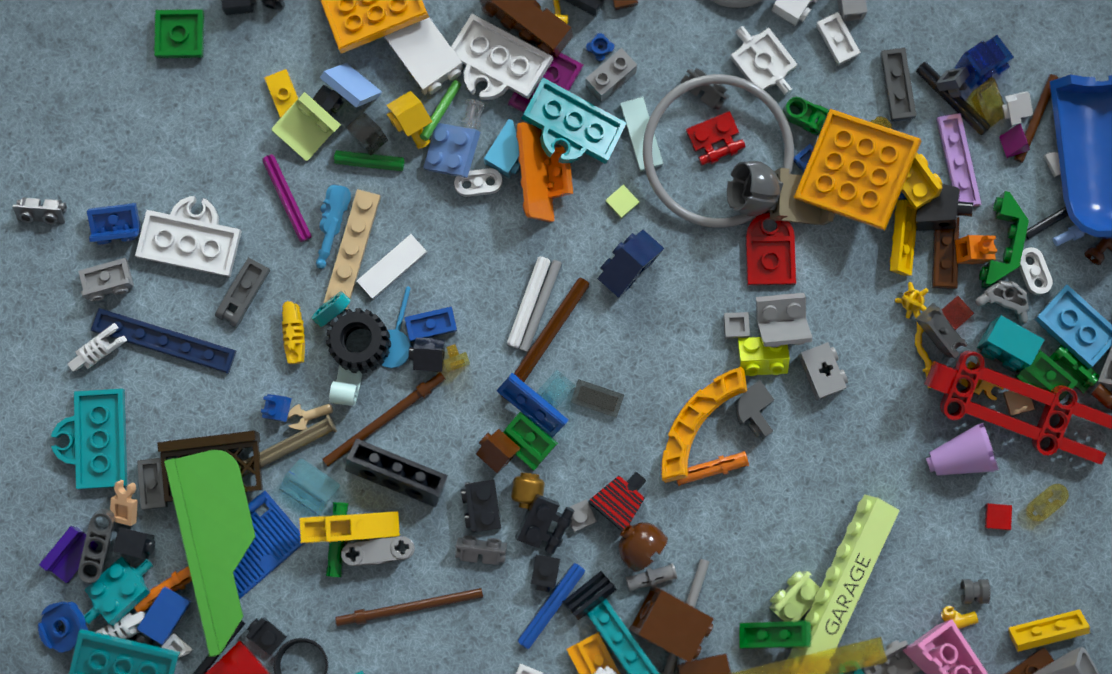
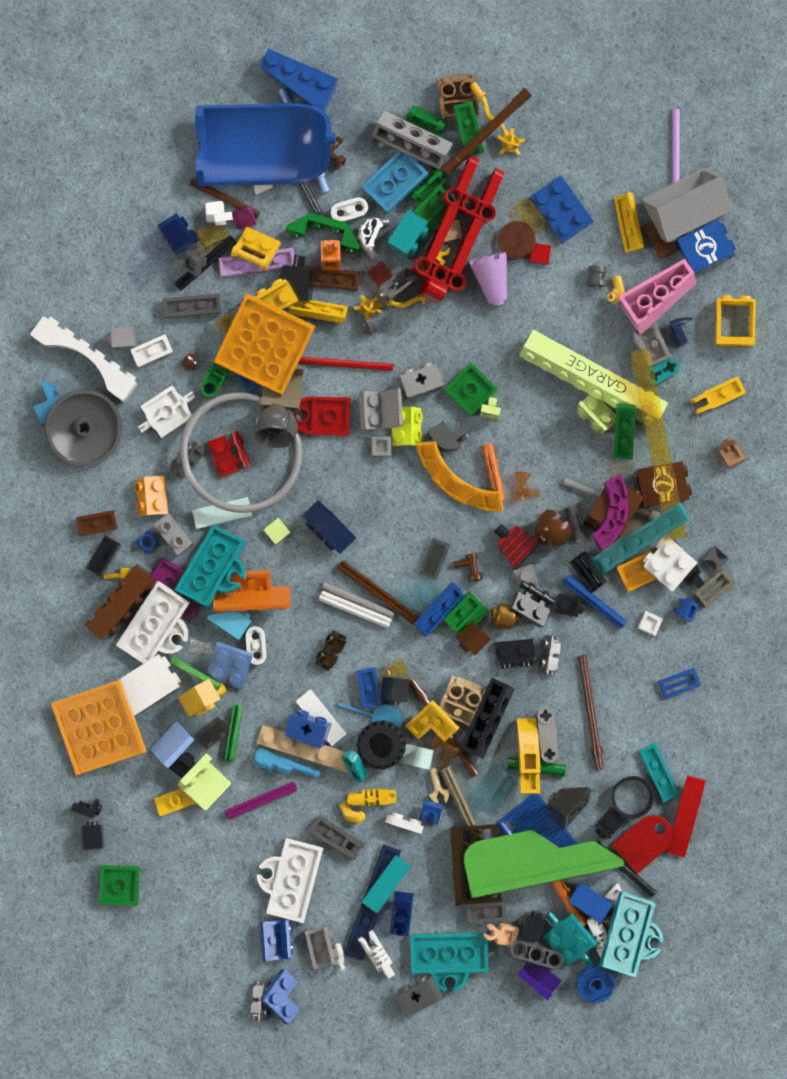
camera: 85 degrees left, 5 degrees up
none -> light orange bracket [135,476,168,517]
none -> reddish brown plate [181,353,198,371]
none -> yellow plate [231,227,281,271]
none -> plate [260,969,299,1025]
none -> blue brick [285,710,332,748]
none -> red bar [298,356,393,371]
none -> dark brown hinge [315,630,347,671]
none -> white piece [334,943,345,970]
none -> yellow arm [339,801,366,824]
none -> dark grey plate [361,317,377,336]
none -> teal tile [362,855,411,913]
none -> white plate [385,812,424,834]
none -> clear blue slope [389,891,414,936]
none -> dark grey brick [395,976,443,1017]
none -> yellow plate [405,700,459,742]
none -> clear orange piece [431,735,461,767]
none -> tan slope [439,676,486,727]
none -> green plate [444,362,498,417]
none -> reddish brown piece [453,553,483,582]
none -> yellowish green tile [480,397,501,420]
none -> copper tile [498,221,536,259]
none -> clear orange piece [515,471,540,500]
none -> blue plate [530,175,594,244]
none -> clear smoke slope [547,787,591,830]
none -> magenta tile [591,474,629,552]

